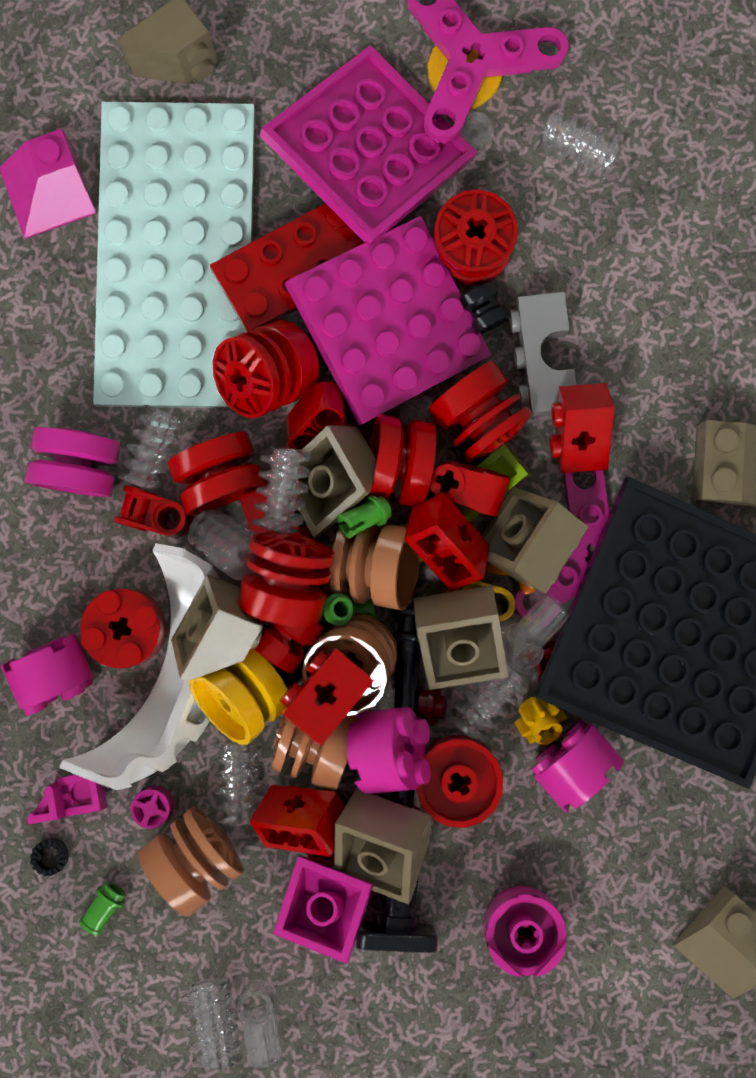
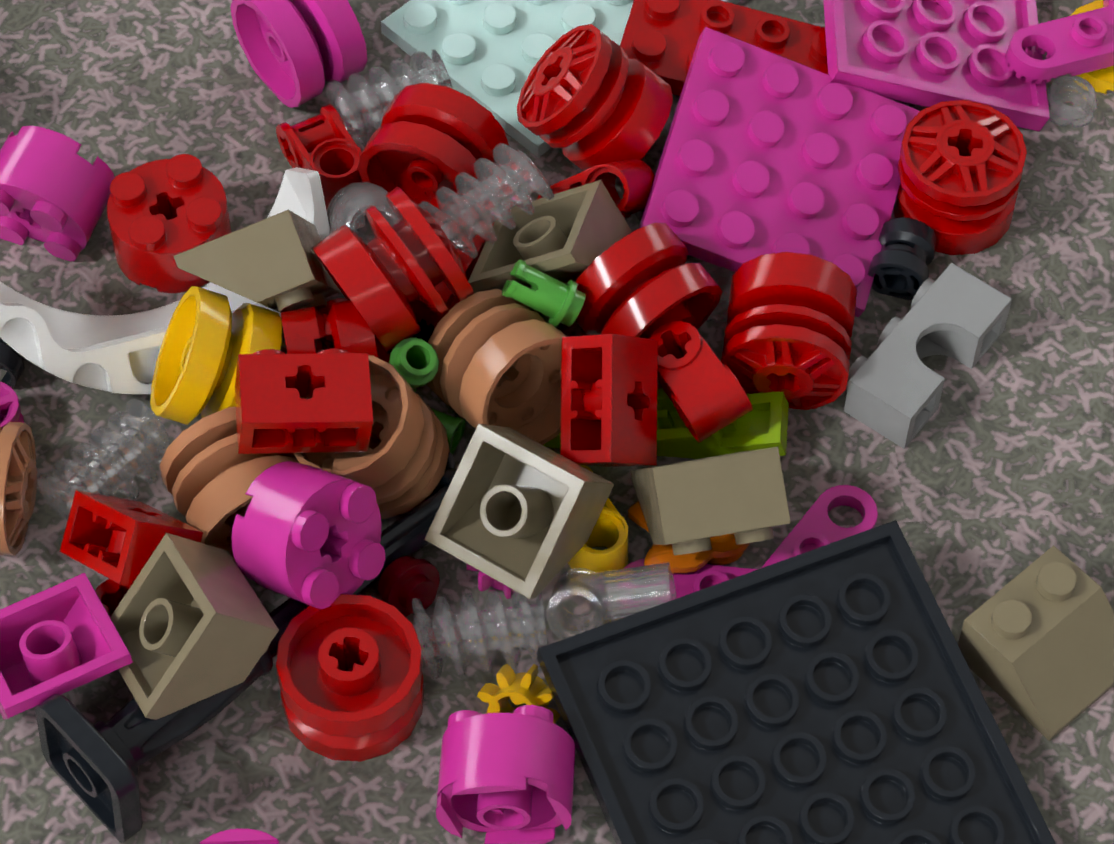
camera: 40 degrees right, 30 degrees down
red brick [549,383,615,473] -> none

